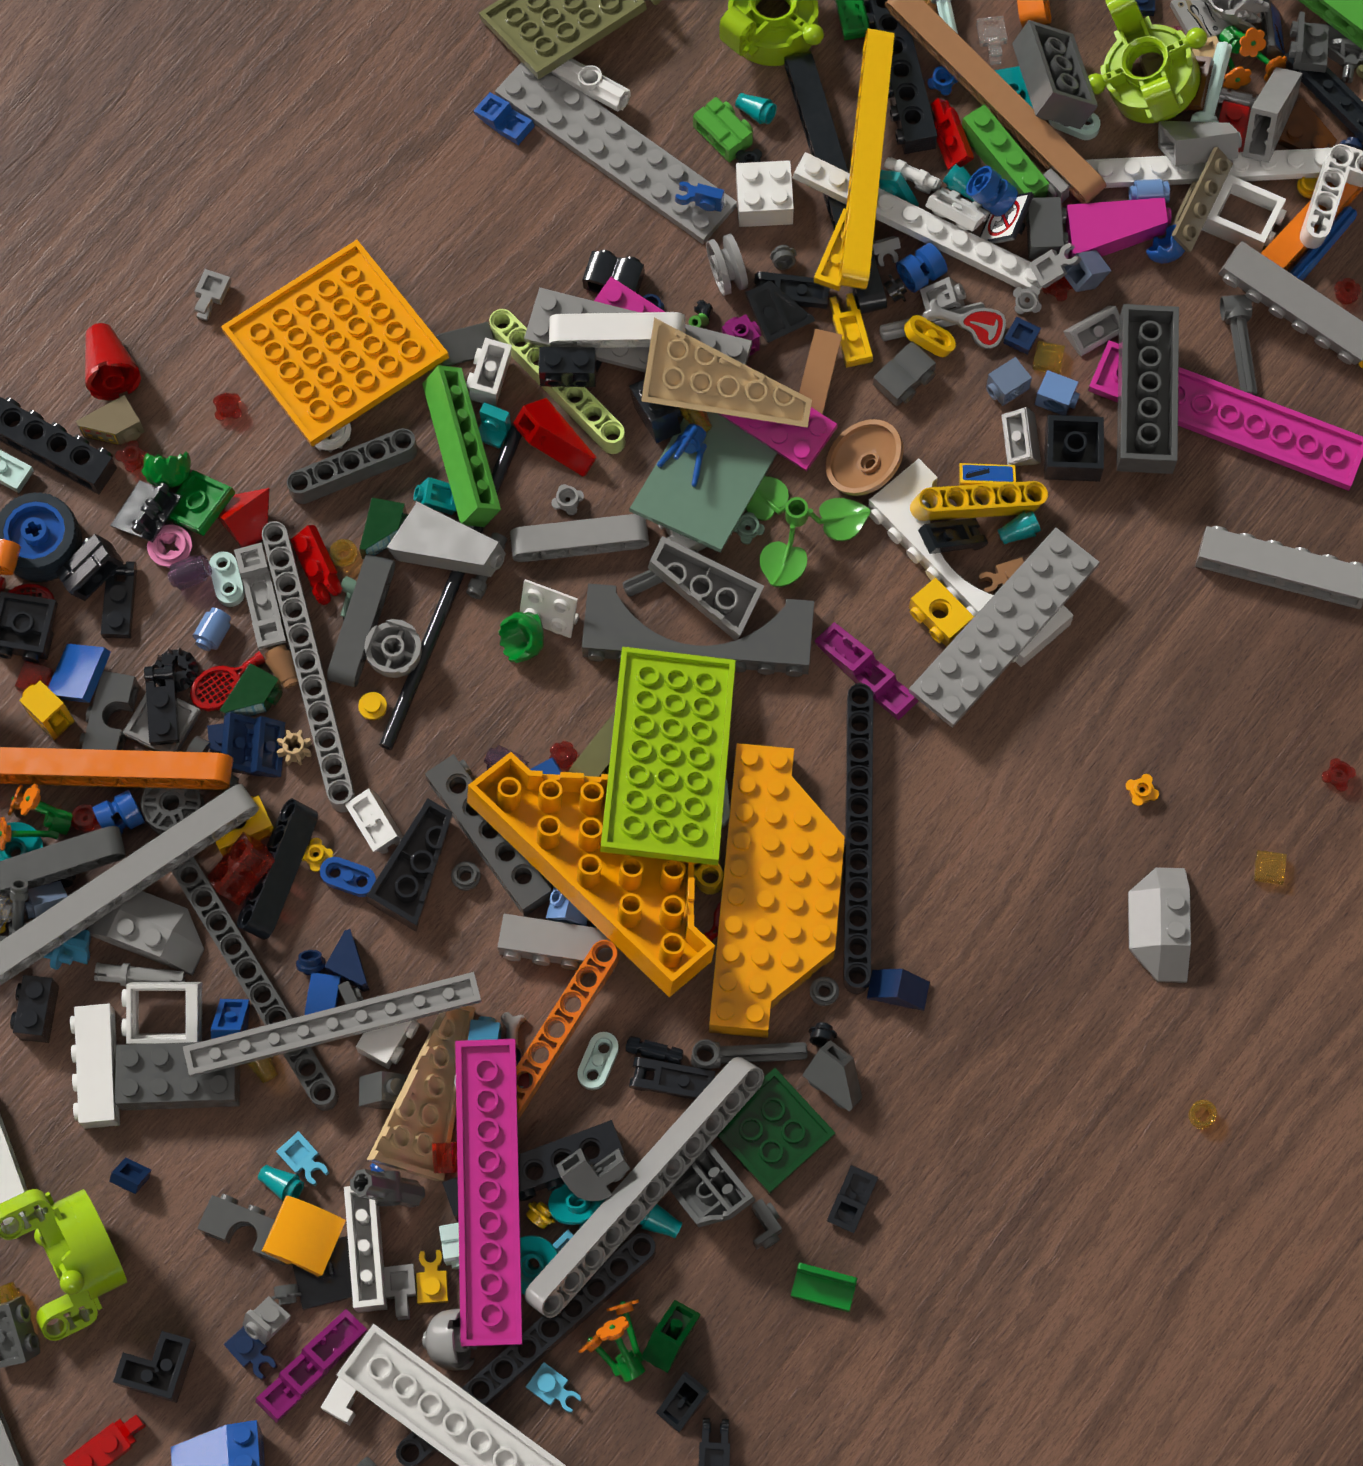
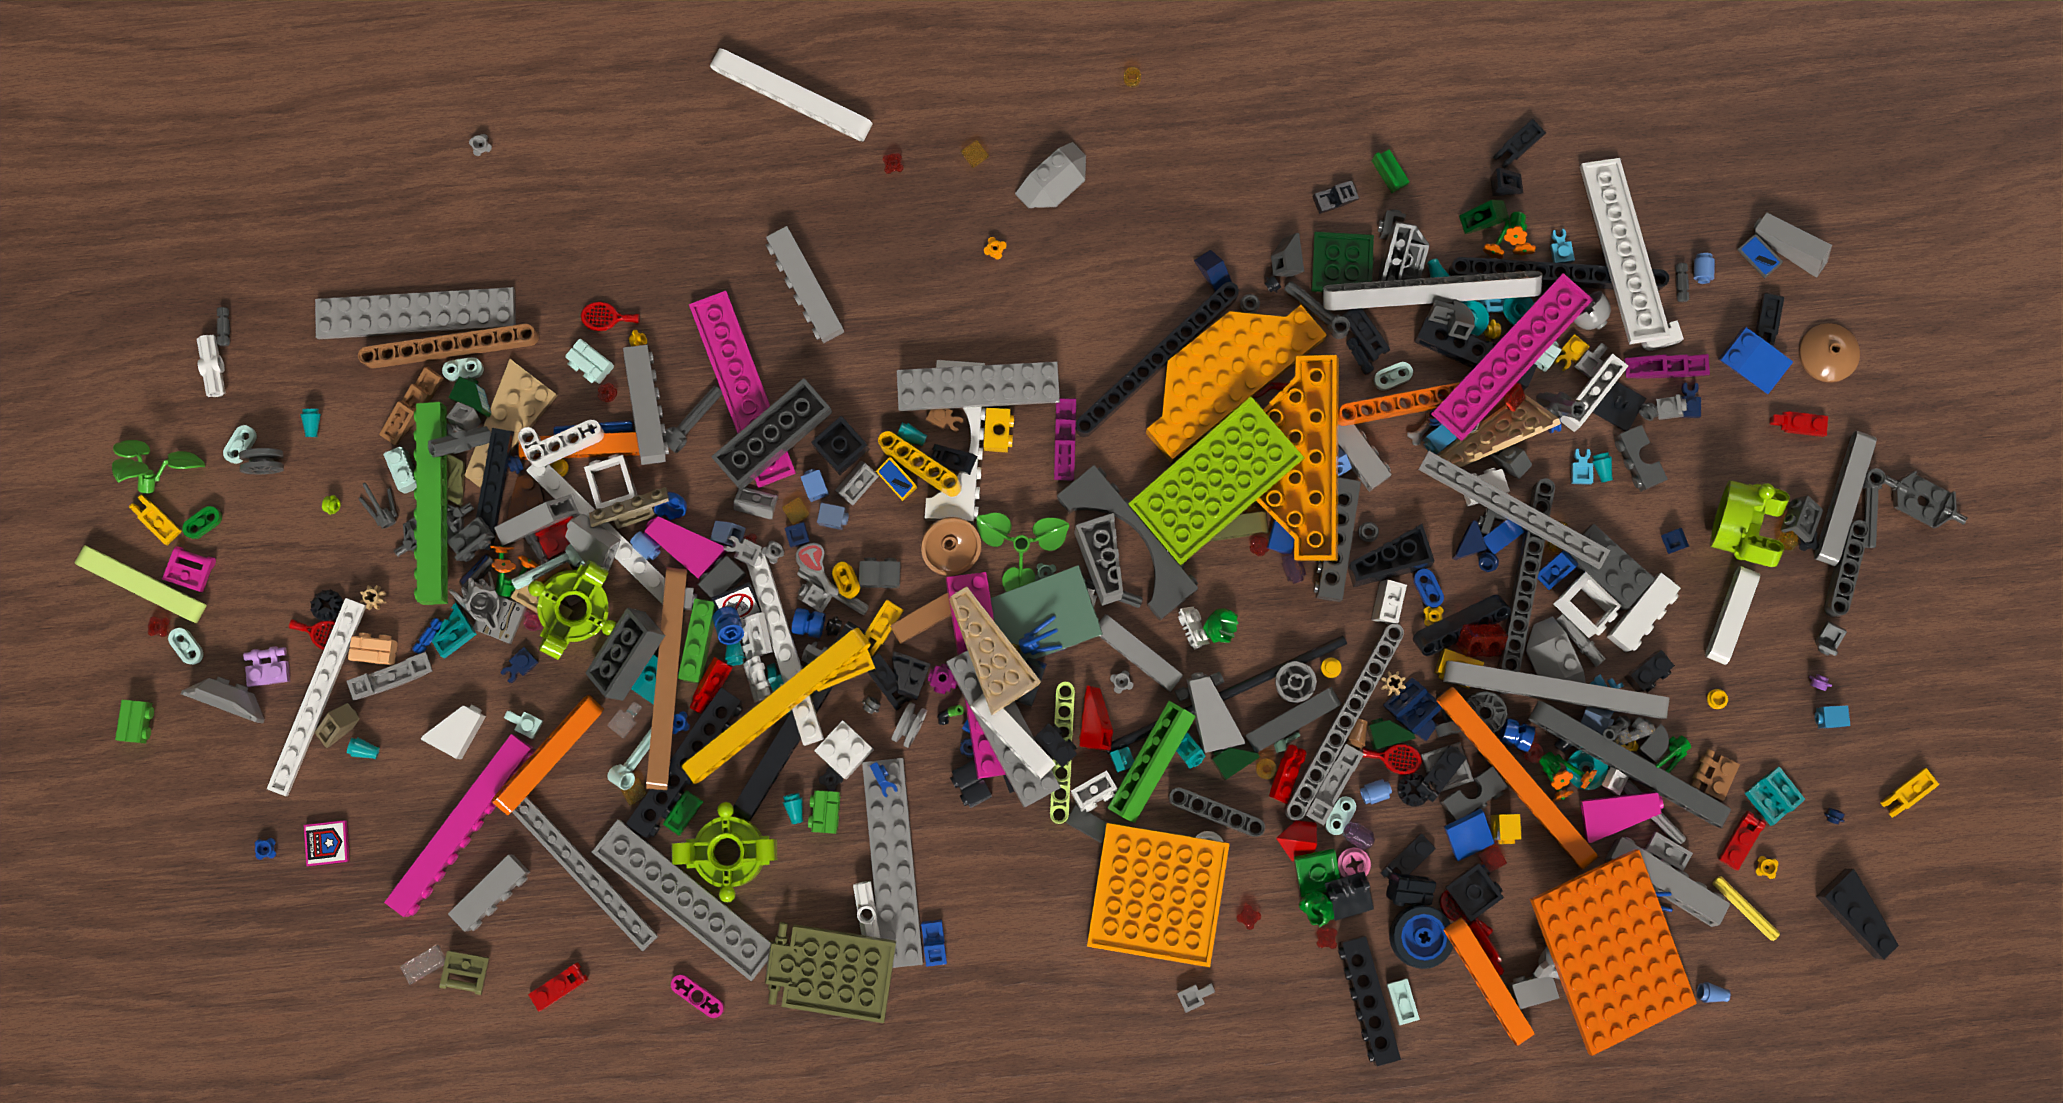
camera: 135 degrees left, 10 degrees up
dark tan slope [76,395,145,445] -> none
red cone [85,323,141,400] -> none
black brick [113,1331,196,1403] -> none
light orange slope [262,1196,346,1276] -> none

